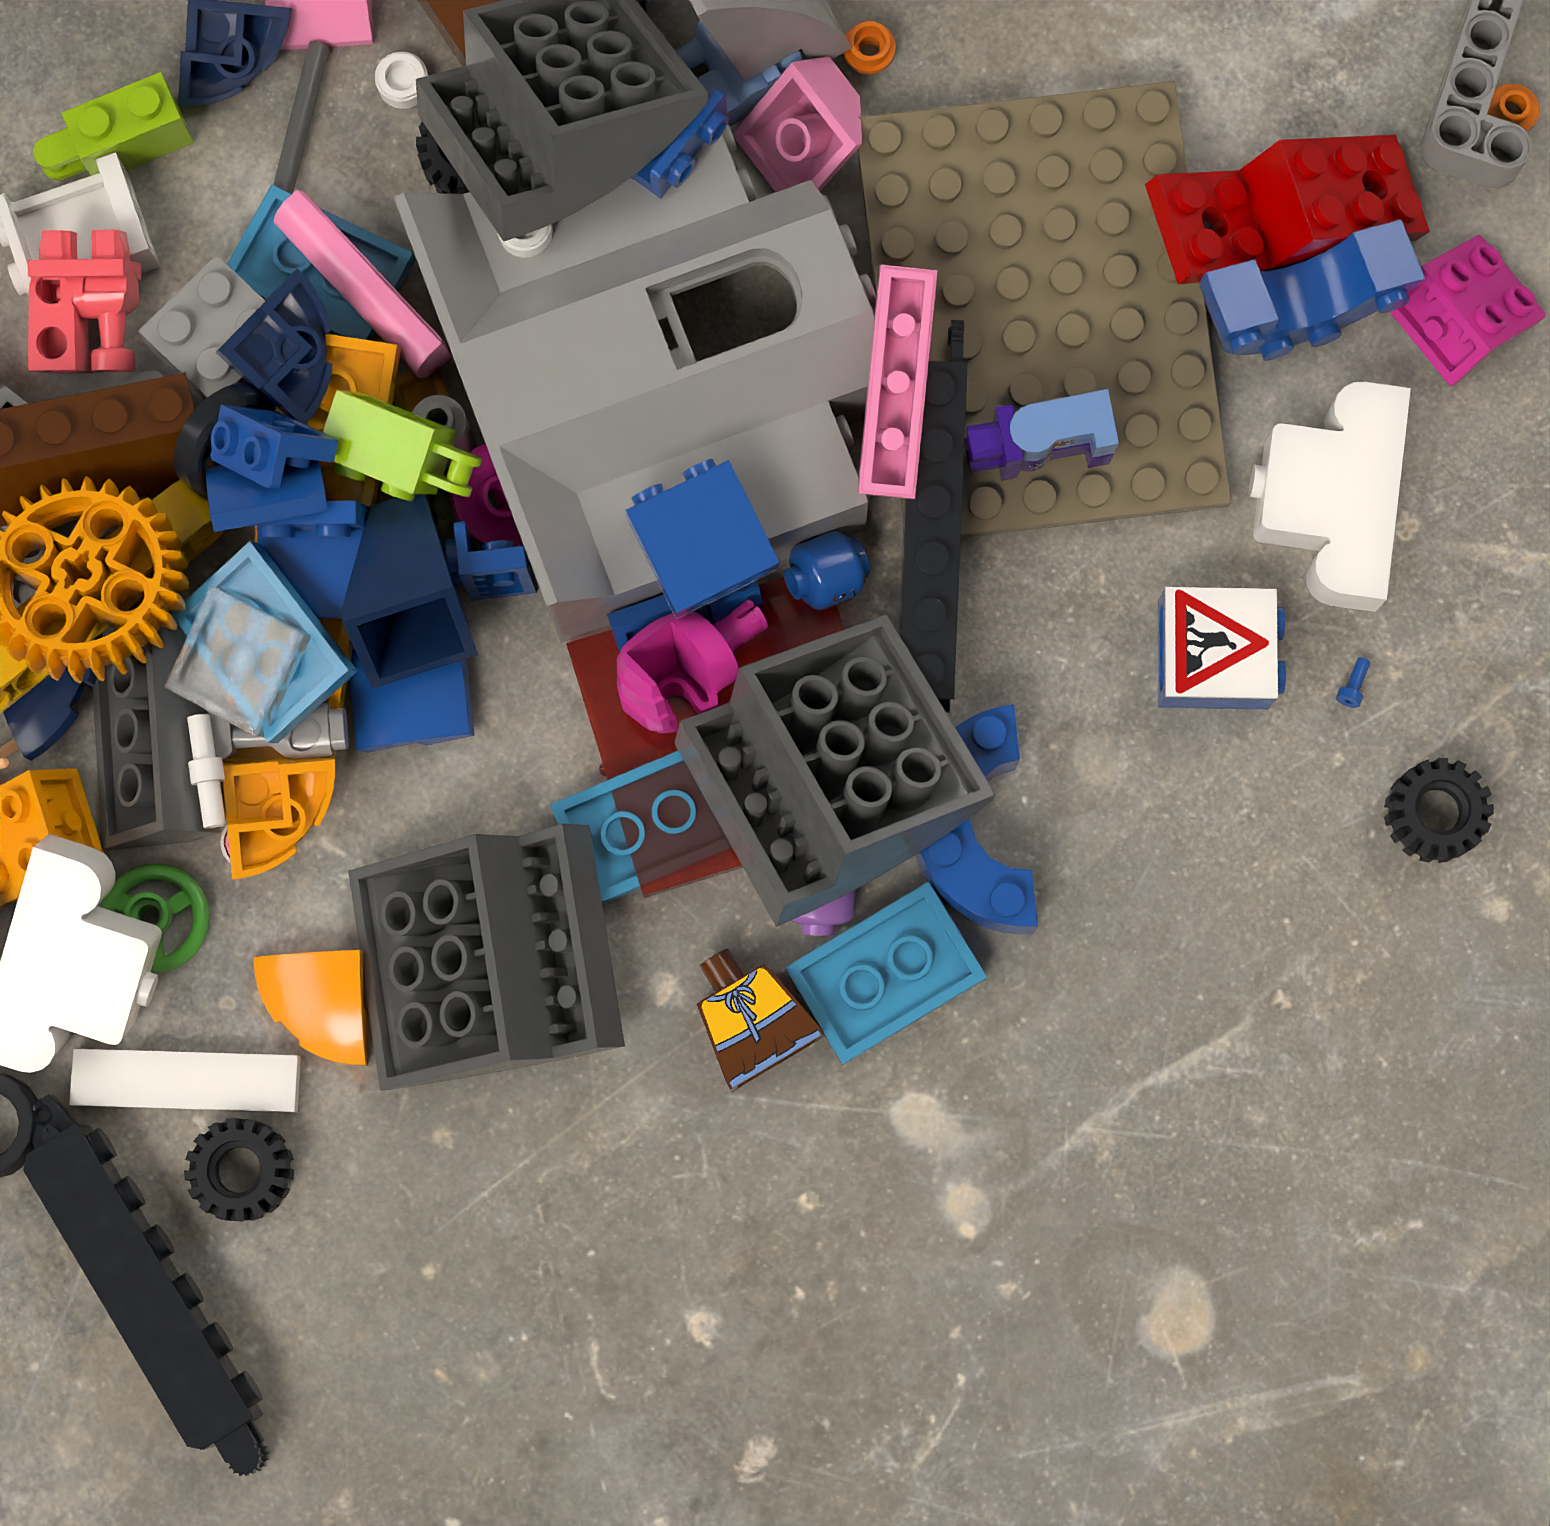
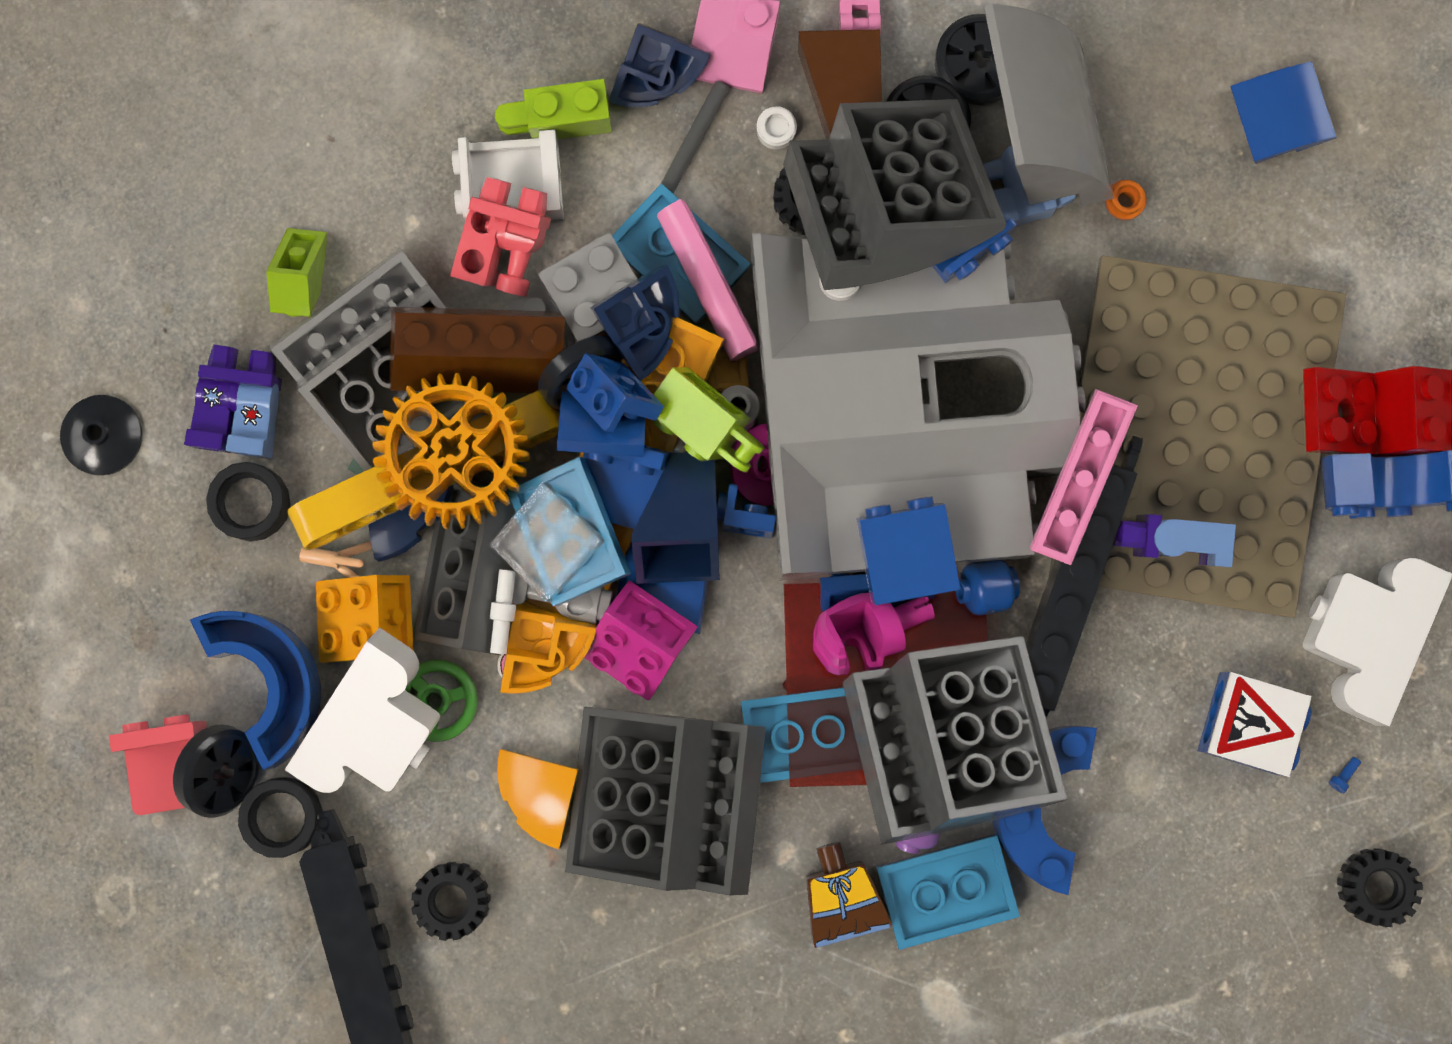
camera: 15 degrees right, 5 degrees up
white tile [69,1049,301,1113] -> none
bright pink slope [732,56,862,192] -> none
none -> dark pink bracket [584,580,698,700]

